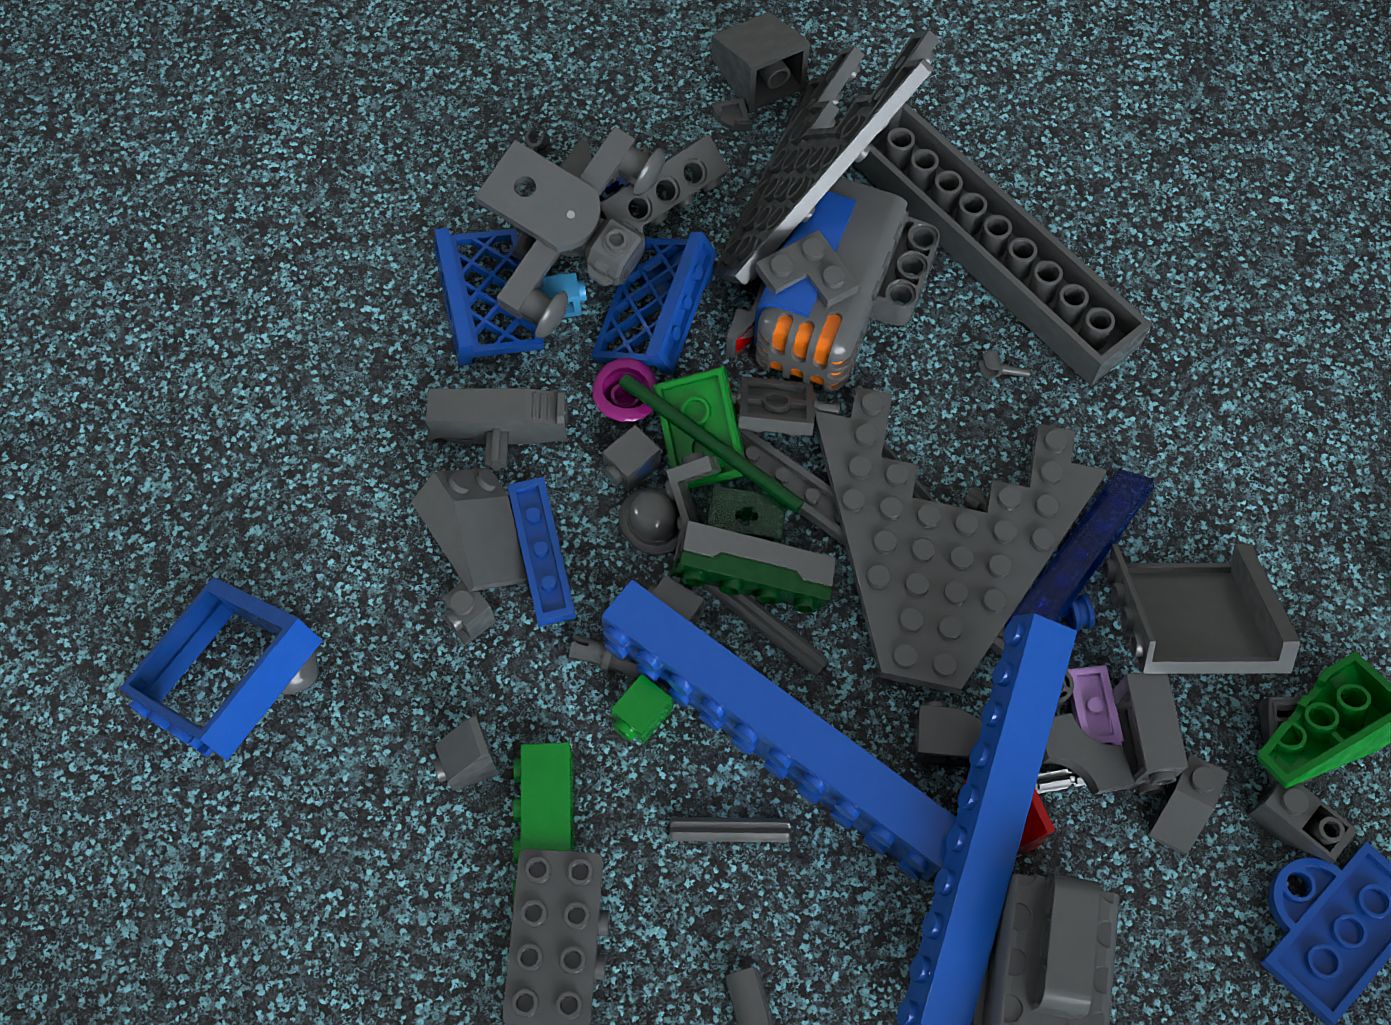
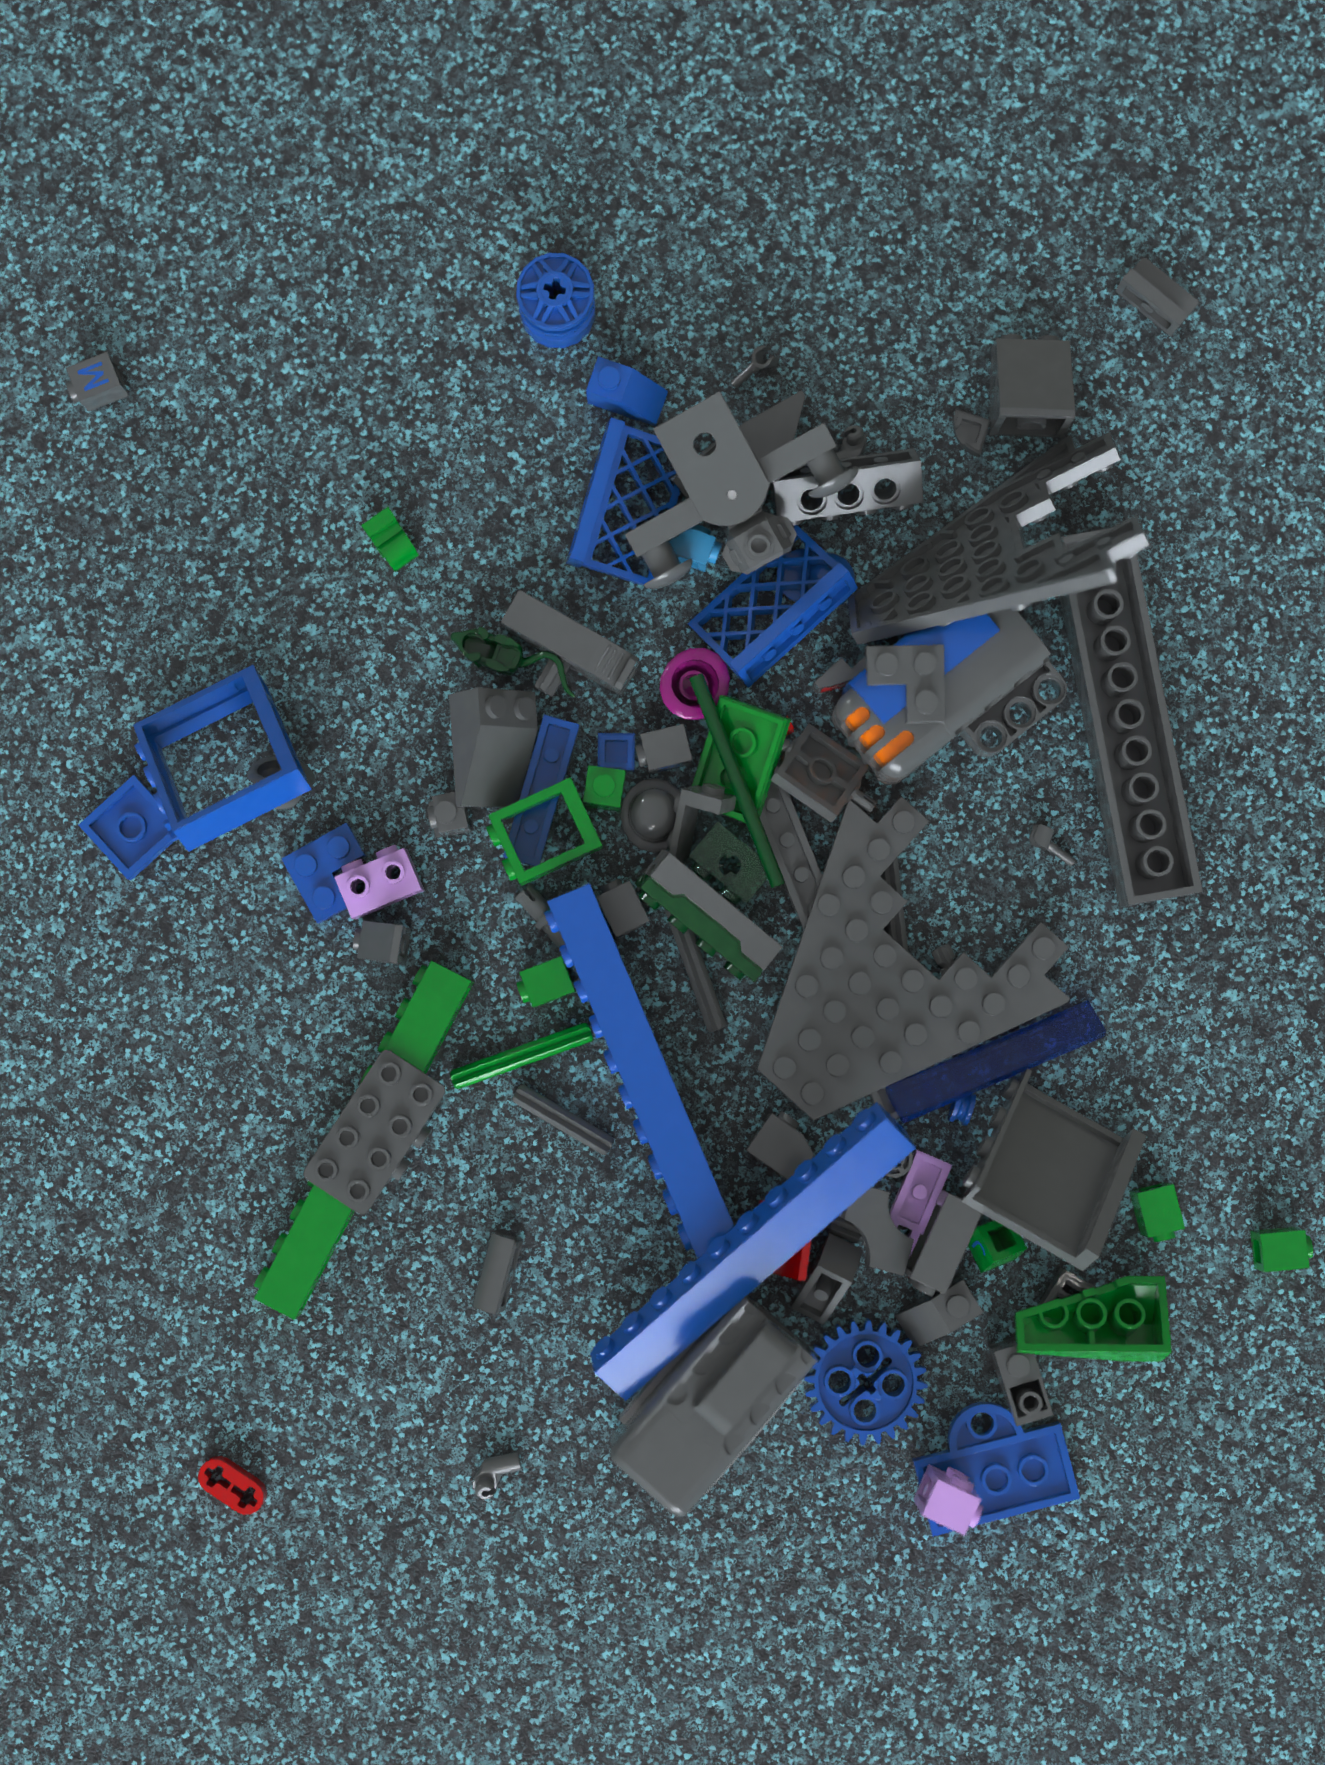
camera: 30 degrees right, 20 degrees up
none -> blue plate [78,775,174,880]
none -> blue plate [281,822,366,924]
none -> lavender brick [334,845,425,919]
none -> green leg [361,507,419,572]
none -> dark green animal [450,627,575,697]
none -> green axle [450,1023,593,1089]
none -> green window [486,777,603,886]
none -> blue wheel [516,253,596,348]
none -> green brick [583,765,626,812]
none -> blue slope [586,356,668,427]
none -> blue tile [597,733,635,772]
none -> dark grey slope [791,1233,864,1325]
none -> blue gear [804,1318,928,1445]
none -> lavender brick [913,1465,983,1536]
none -> green brick [968,1220,1027,1273]
none -> green brick [1129,1182,1185,1242]

